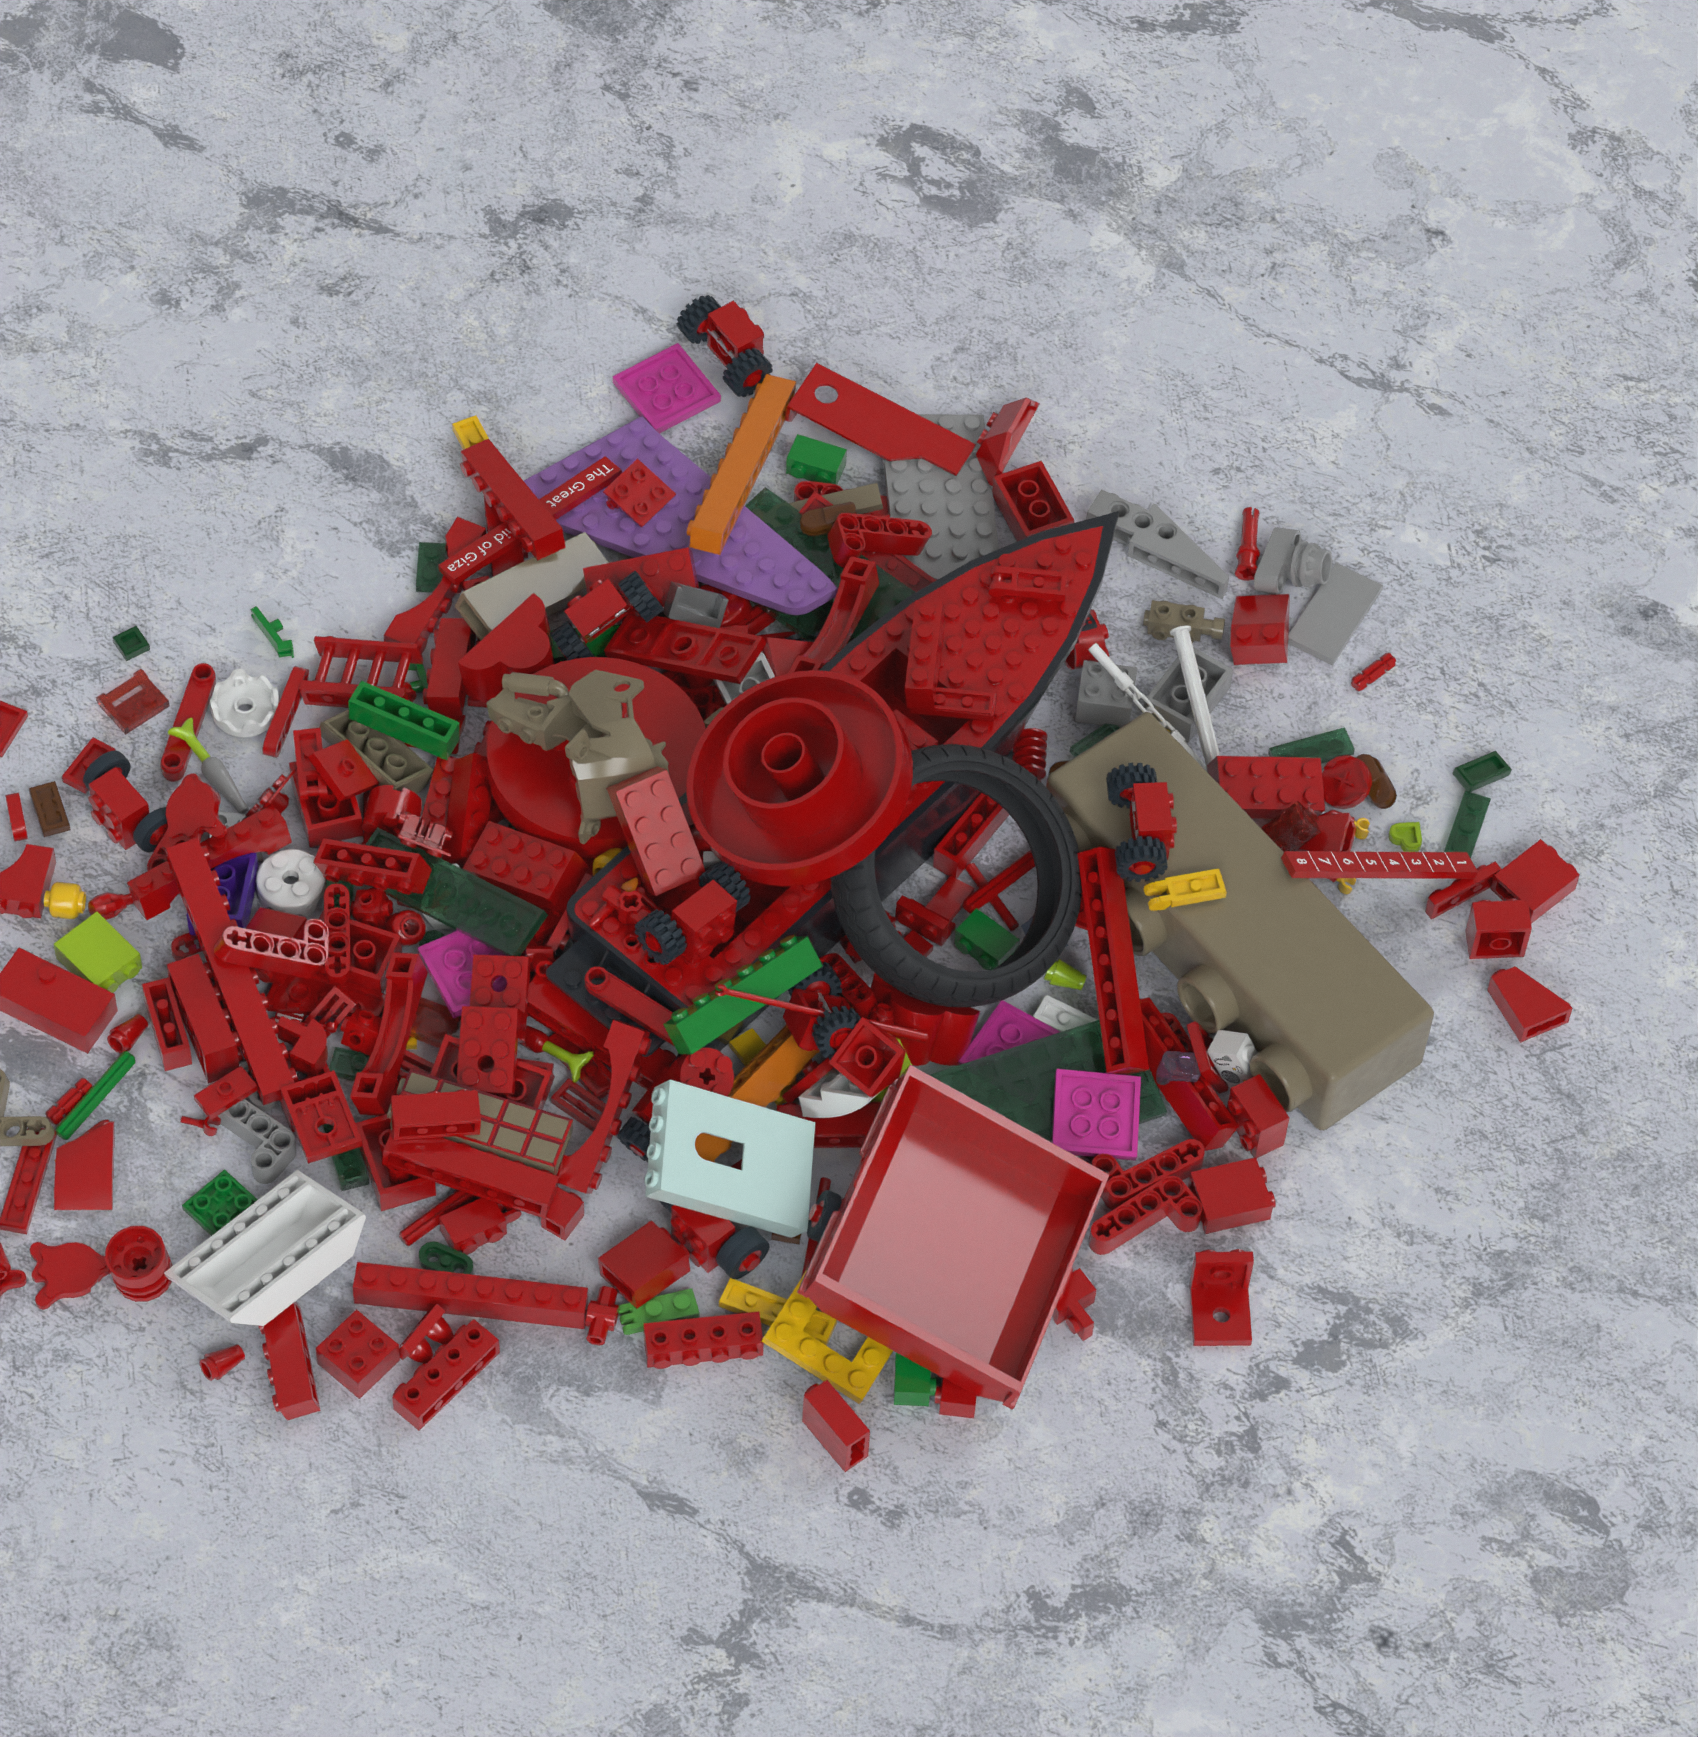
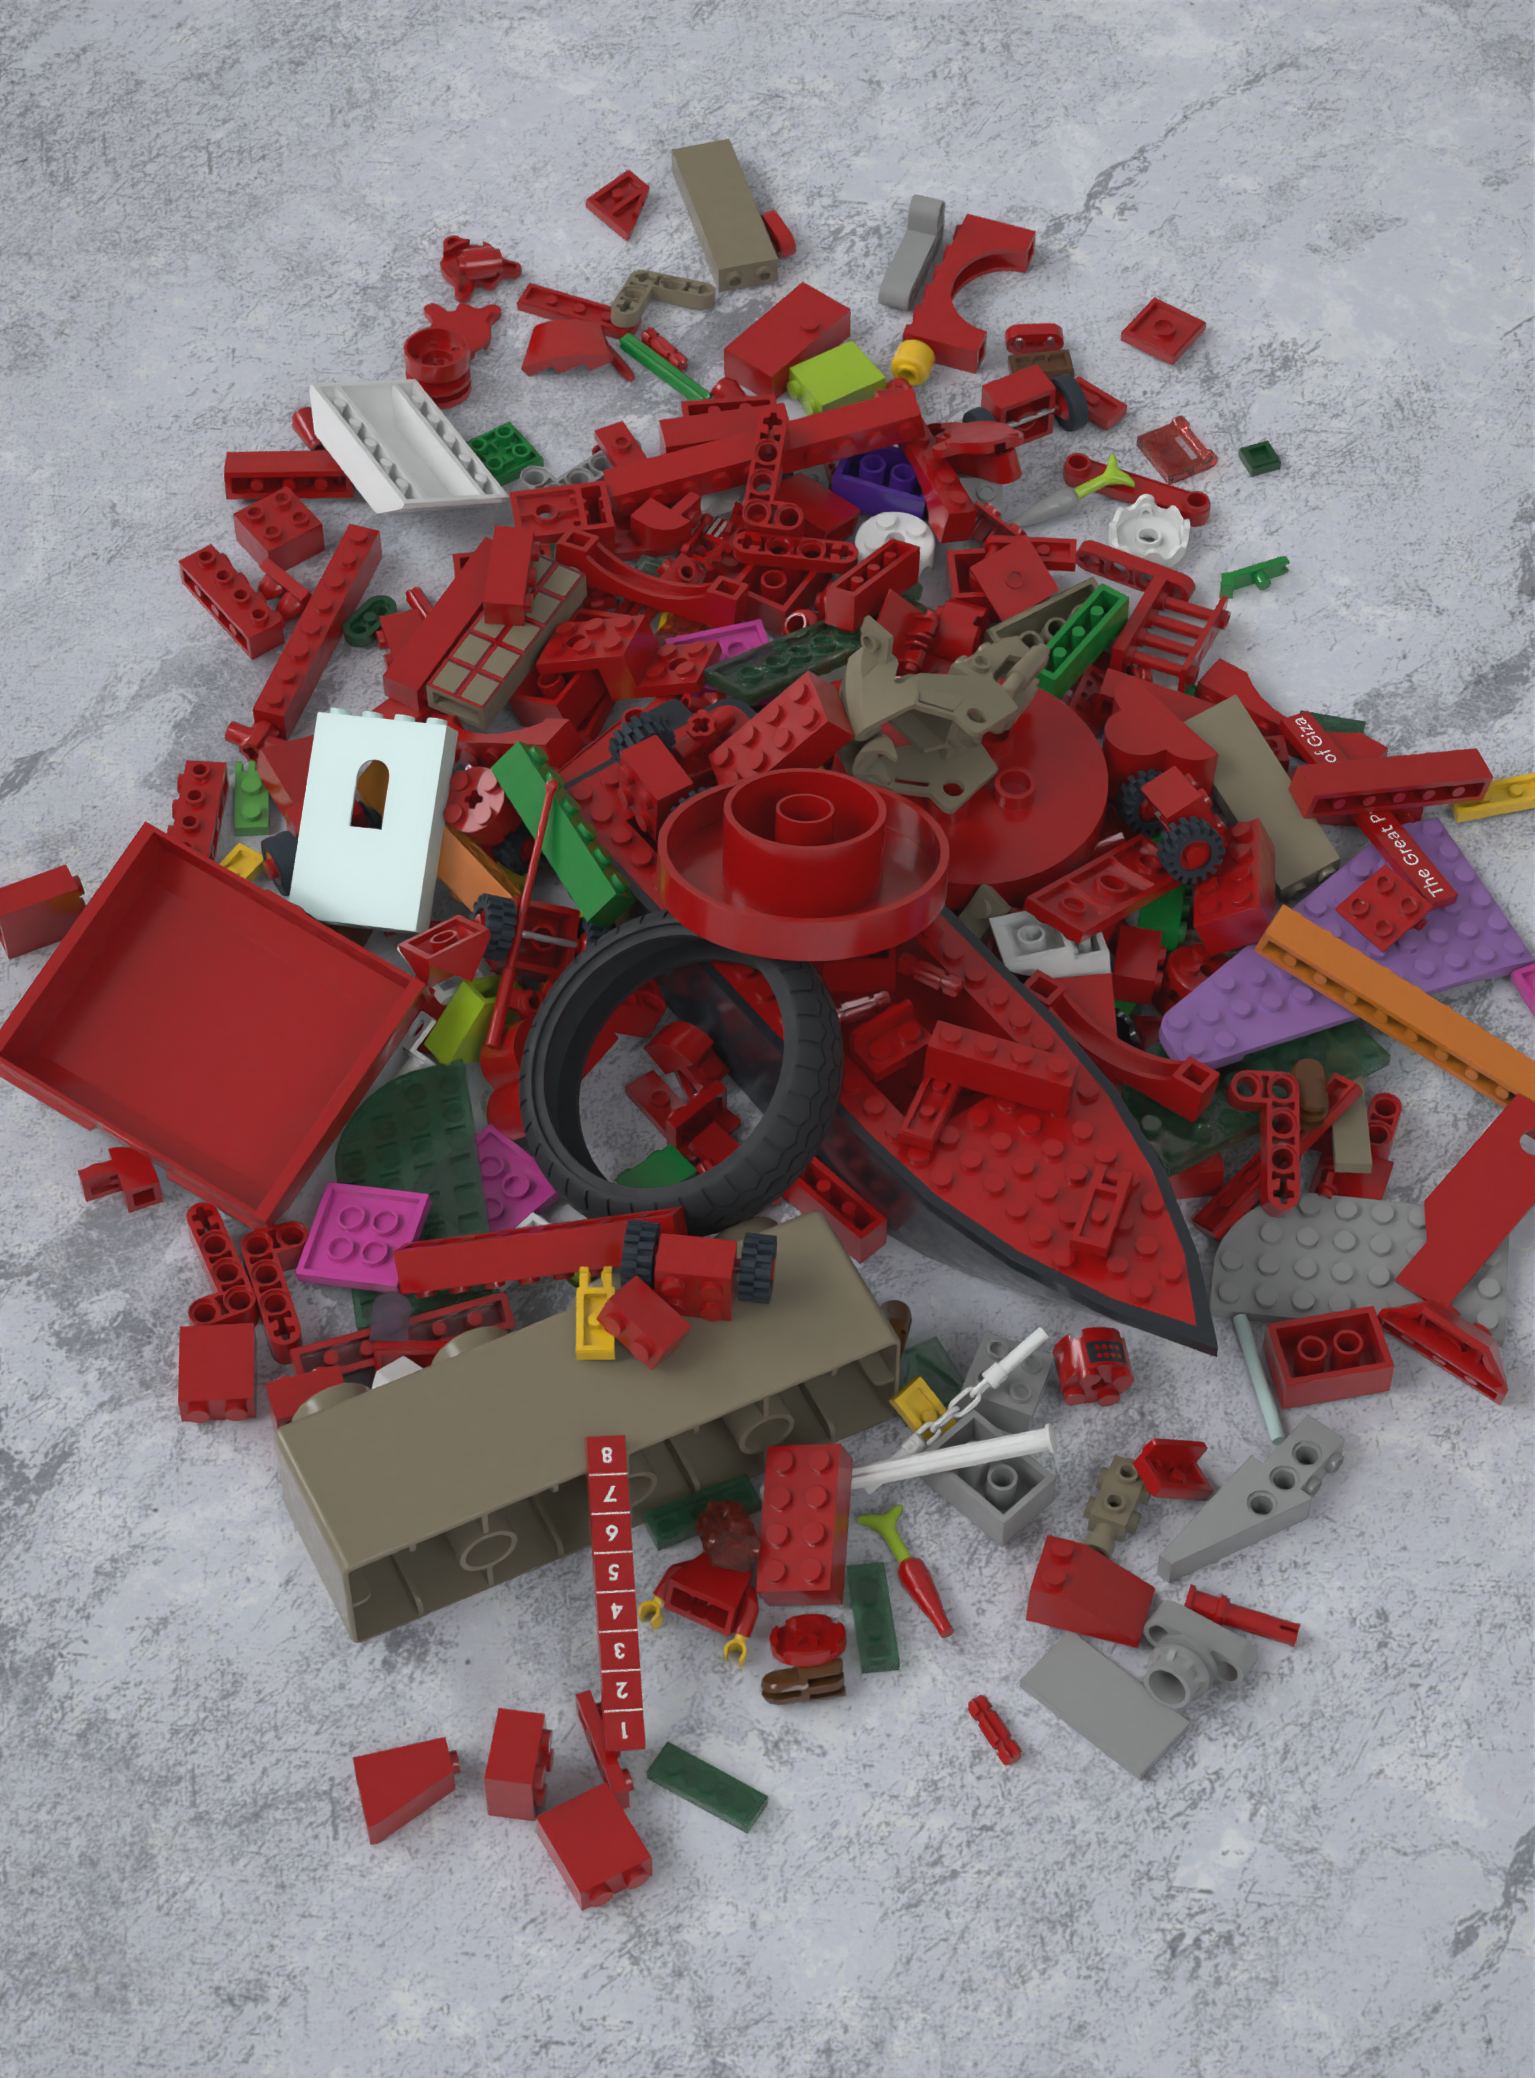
camera: 105 degrees right, 5 degrees down
dark grey panel [662,581,728,628] -> none
green brick [786,434,847,485] -> none
red piece [1012,728,1048,782] -> none
red bracket [1189,1249,1254,1346] -> none
lime tile [1388,822,1422,852] -> none
dark green tile [1452,751,1512,793] -> none
none -> red brick [596,1275,692,1371]
none -> red piece [857,1504,954,1638]
none -> red bracket [1132,1438,1214,1501]

